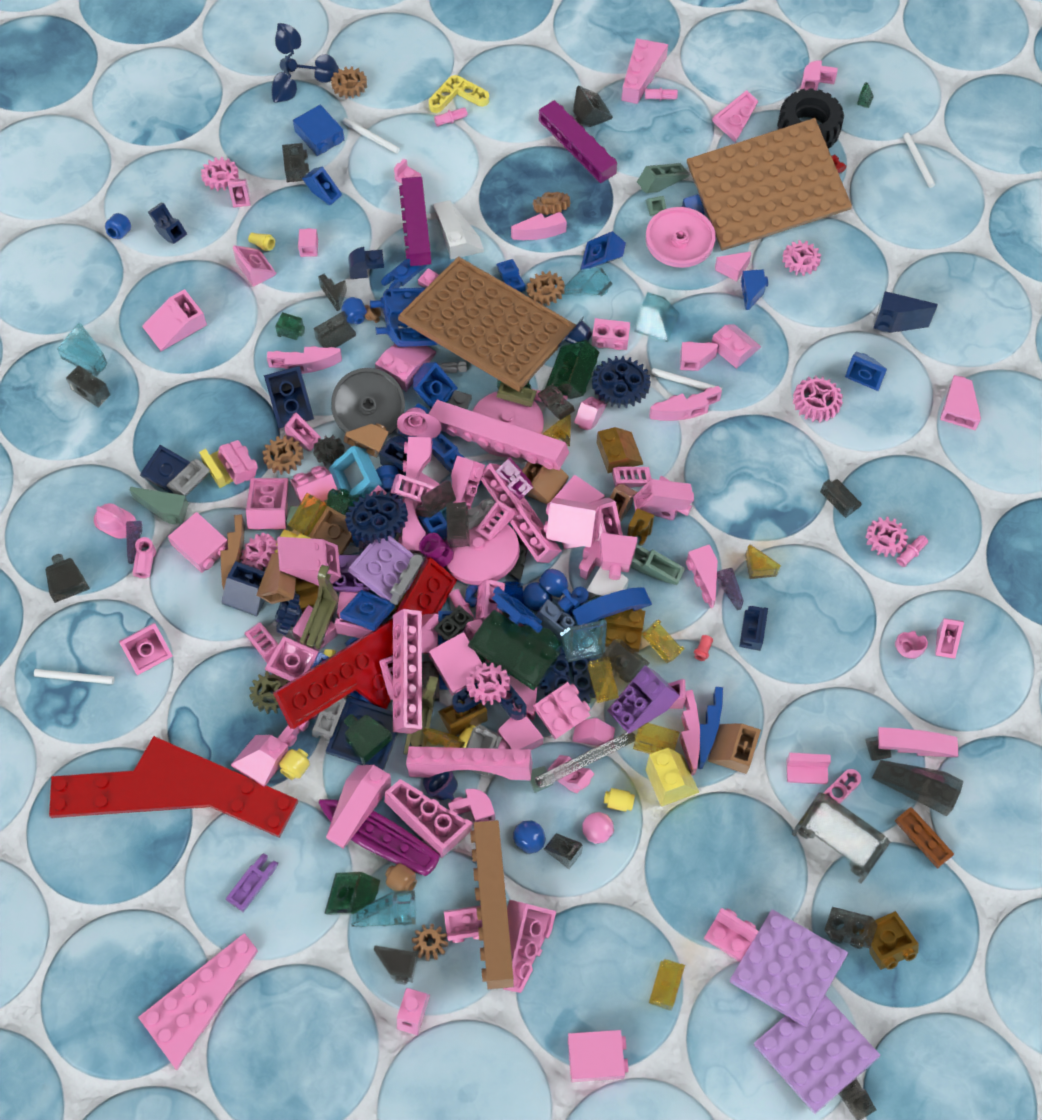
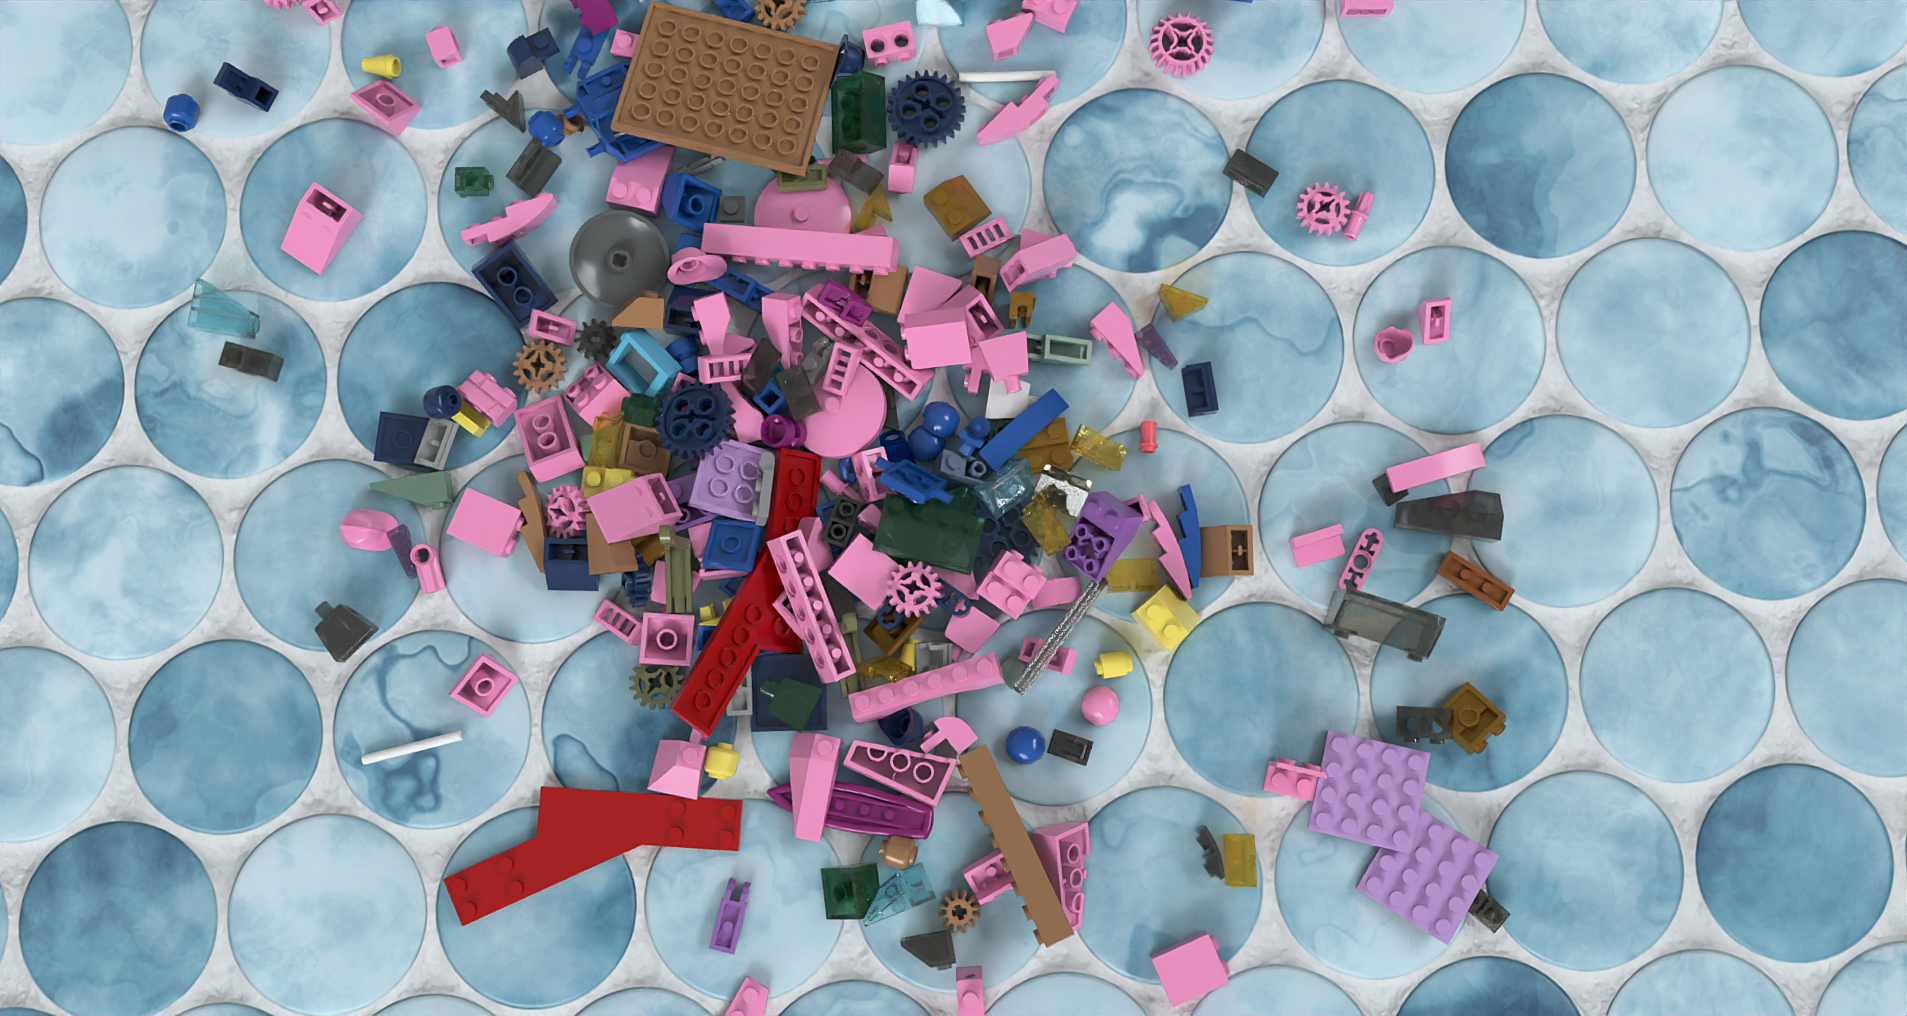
camera: 15 degrees left, 20 degrees up
none -> dark blue head [423,385,462,420]
none -> clear smoke slope [1195,824,1225,880]

